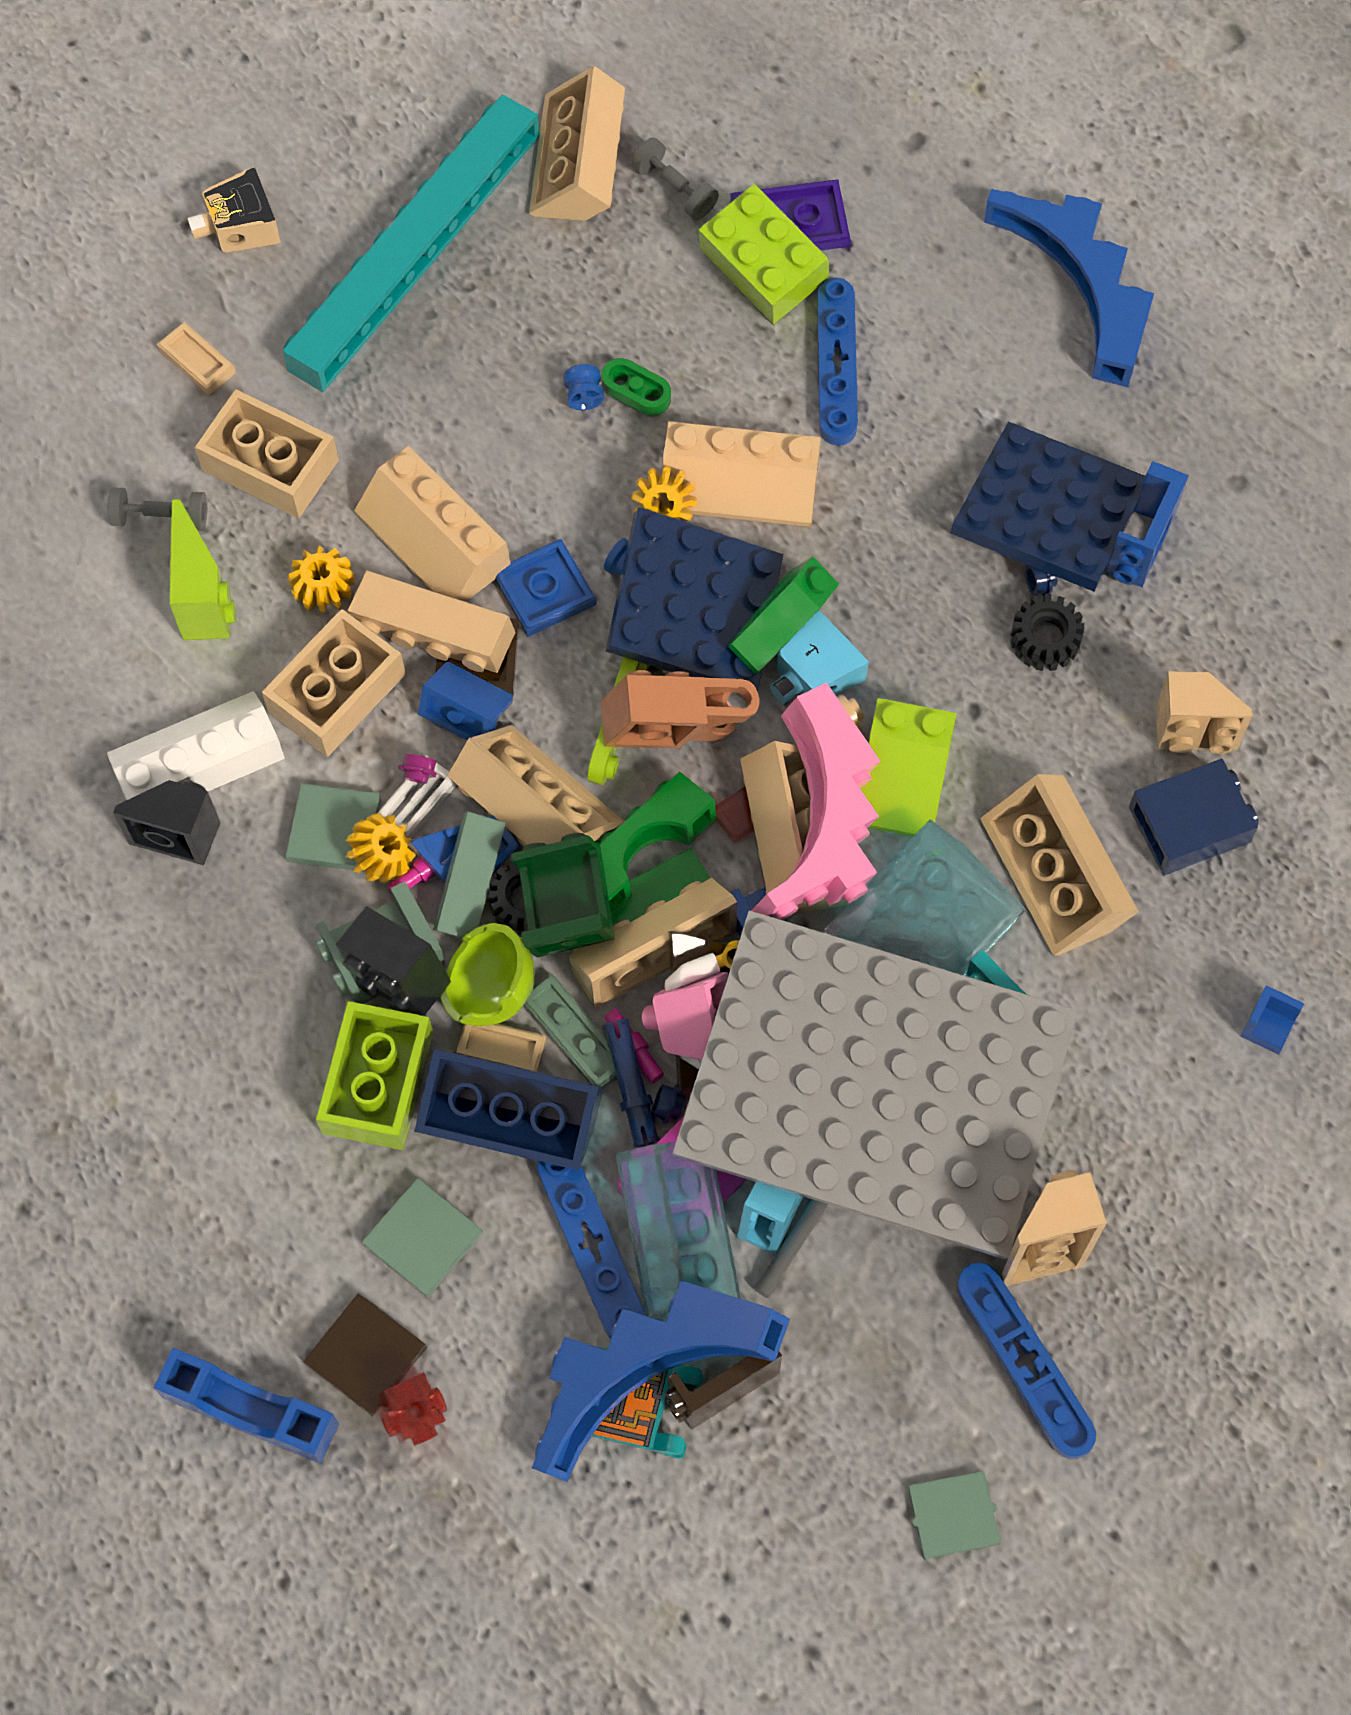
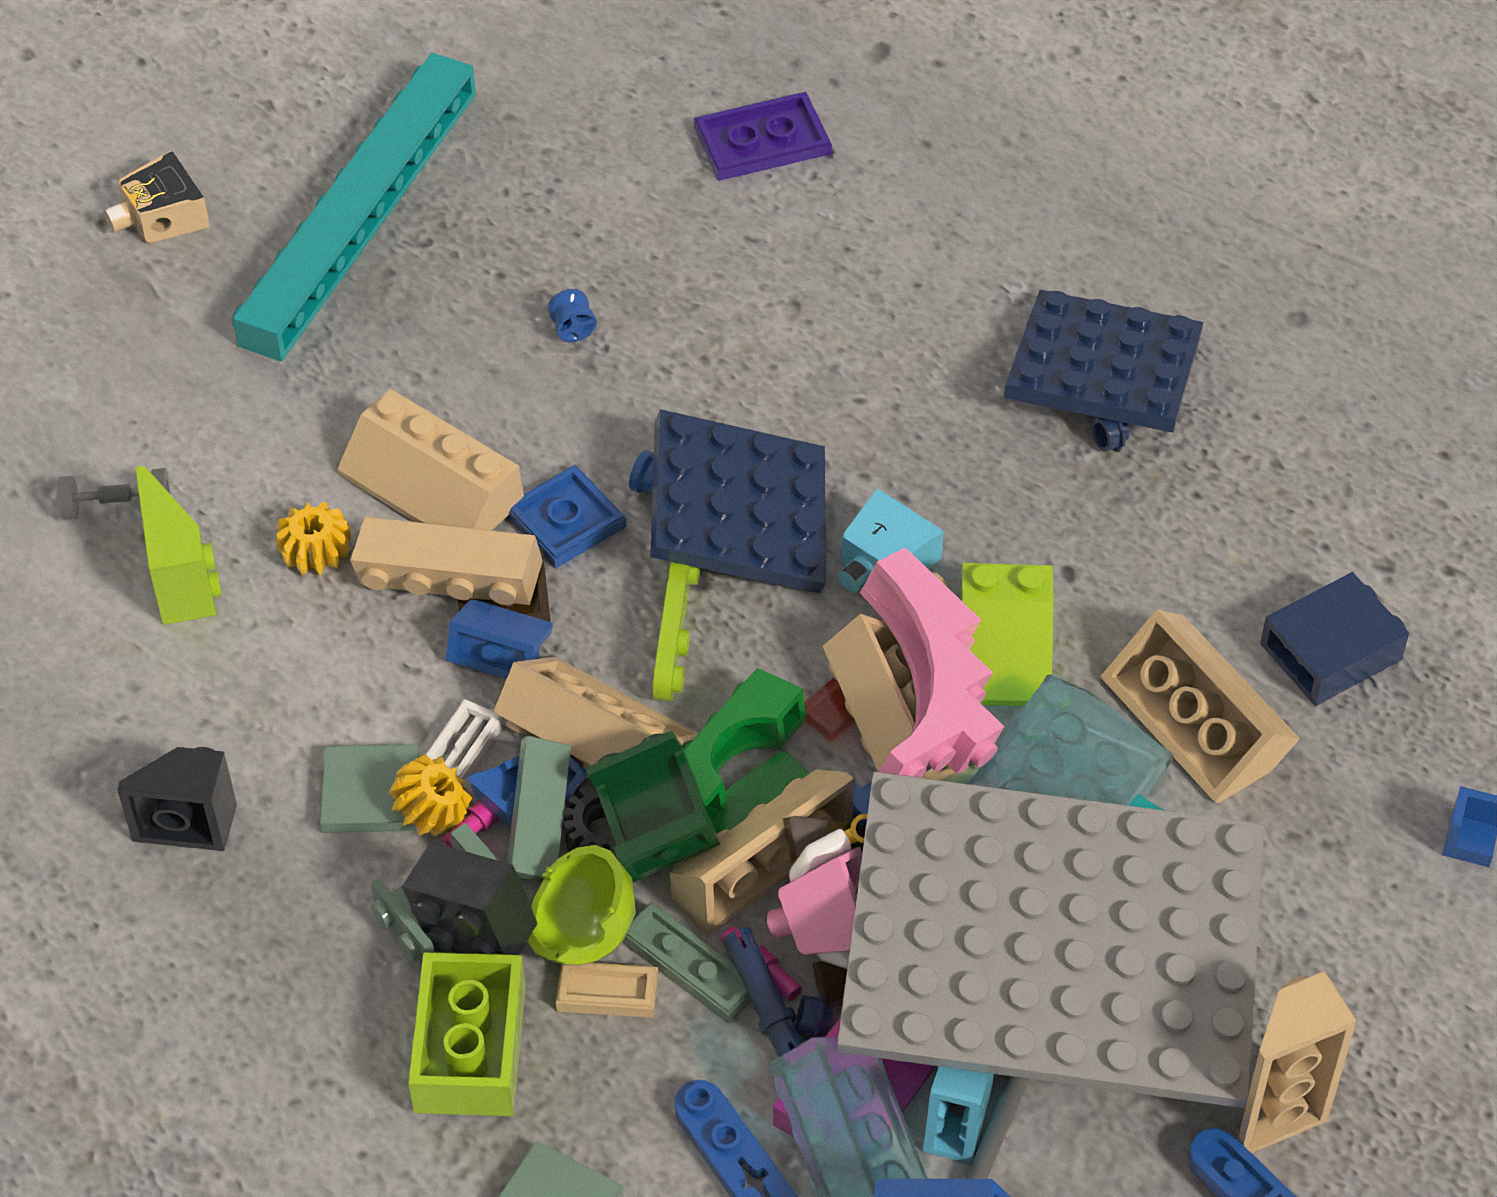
camera: 10 degrees left, 15 degrees down
white slope [107,691,285,800] -> none
tan tile [157,322,236,396] -> none
tan brick [195,389,339,518] -> none
tan brick [262,609,406,758] -> none
magenta plate [398,754,437,784] -> none
dark blue slope [414,1049,603,1170] -> none
tan slope [529,66,625,221] -> none
green plate [601,358,671,415] -> none
nougat brick [601,670,760,749] -> none
yellow gear [631,465,698,521] -> none
dark grey wheel [632,137,719,220] -> none
tan slope [660,421,821,527] -> none
lime brick [698,184,829,325] -> none
green slope [728,556,839,674] -> none
blue piece [817,278,858,446] -> none
blue arch [984,189,1154,387] -> none
black tyre [1010,594,1085,671] -> none
blue window [1107,461,1189,588] -> none
tan slope [1156,671,1252,754] -> none

